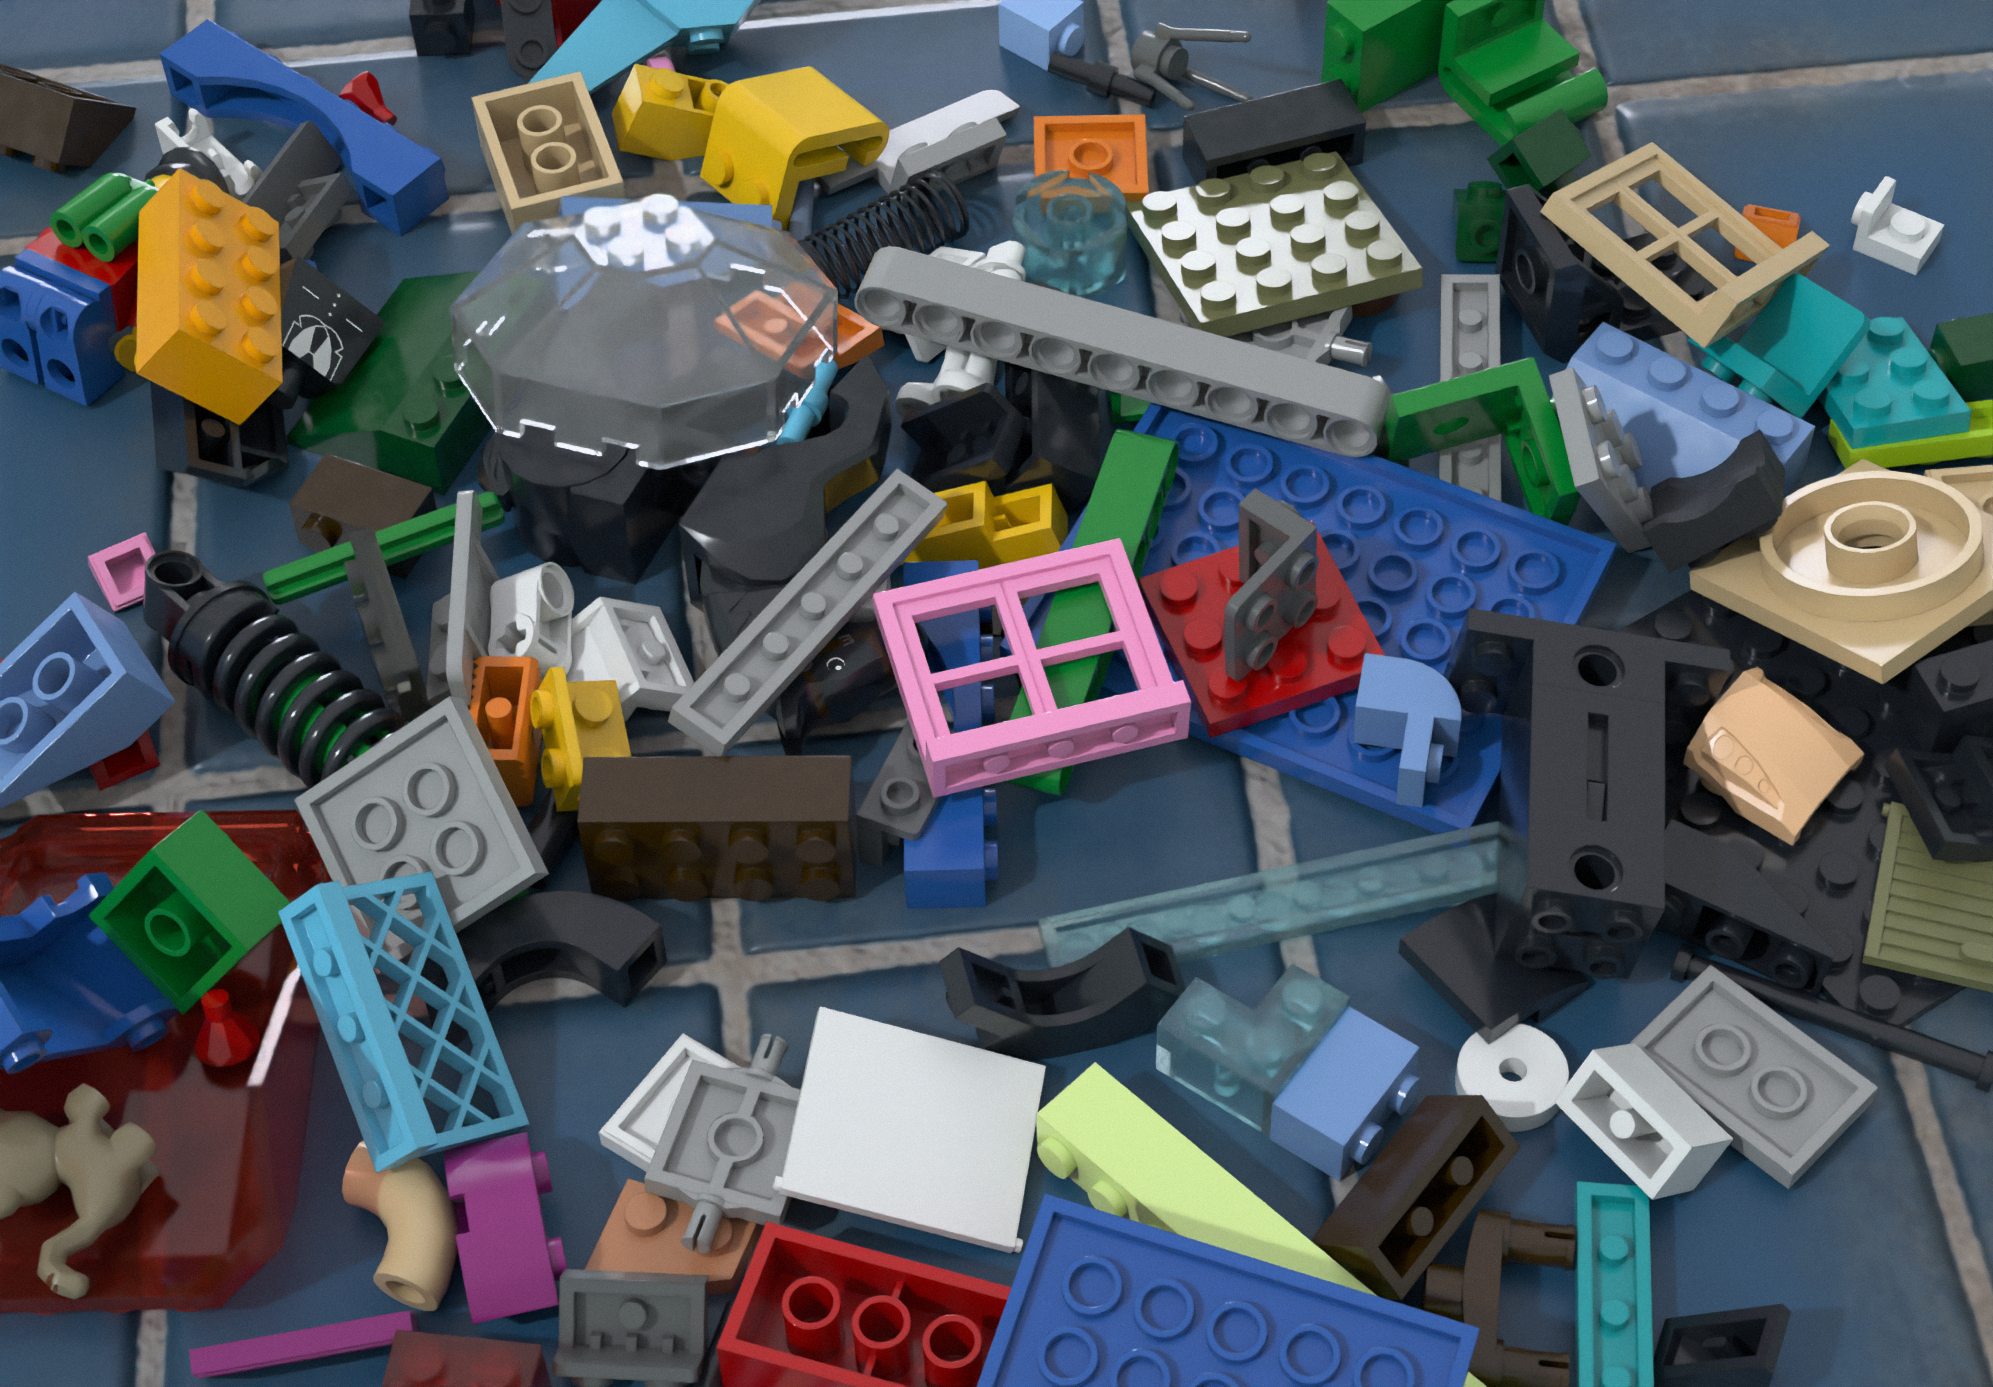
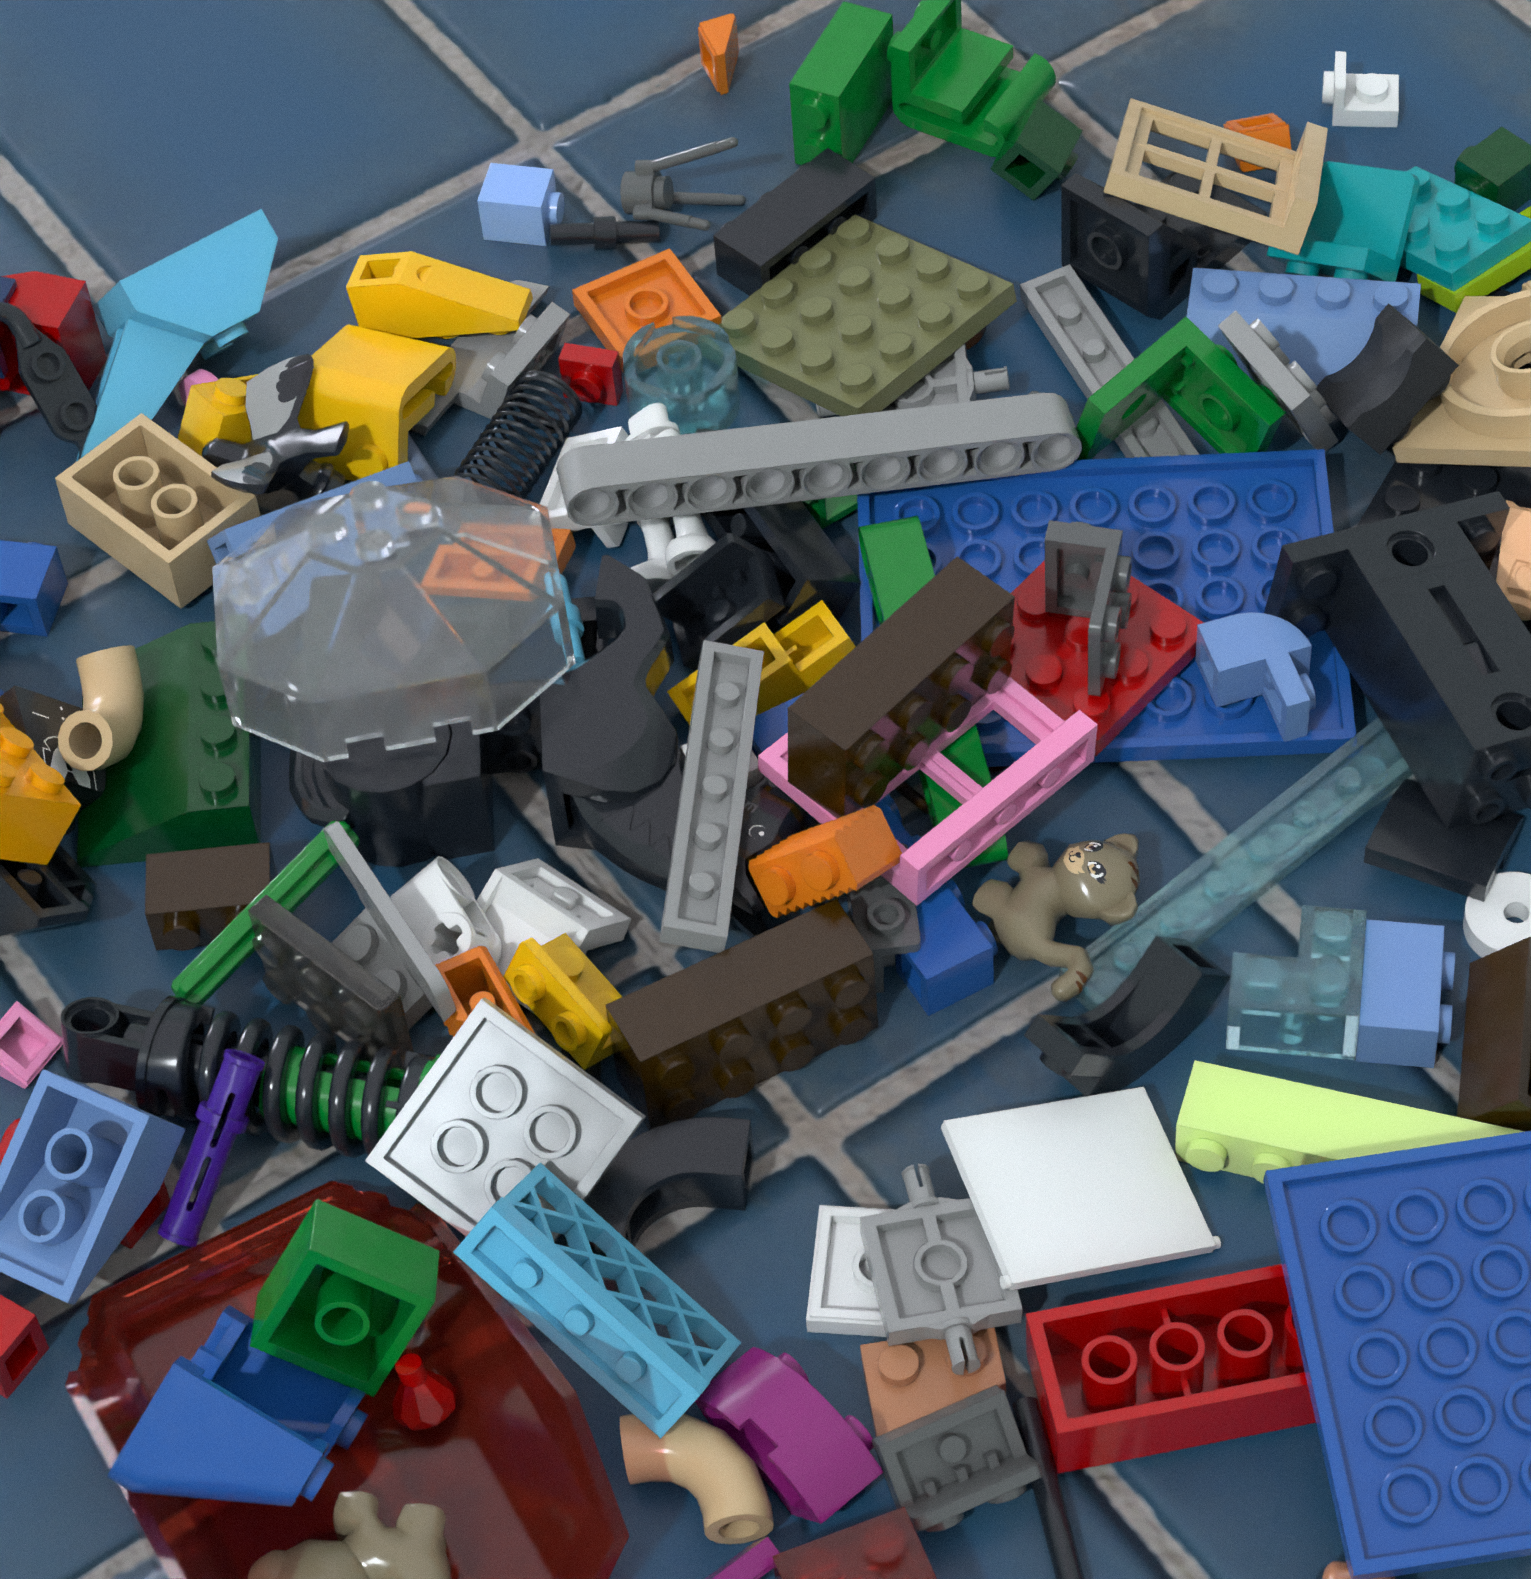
camera: 25 degrees left, 0 degrees up
dark green bracket [1452,181,1506,262] -> none
none -> tan cylinder [58,645,144,771]
none -> dark purple pin [158,1049,265,1247]
none -> black animal [202,354,349,501]
none -> yellow slope [346,251,533,339]
none -> red plate [558,343,623,406]
none -> orange brick [748,805,902,918]
none -> dark brown brick [788,556,1015,818]
none -> dark tan animal [972,833,1140,1002]

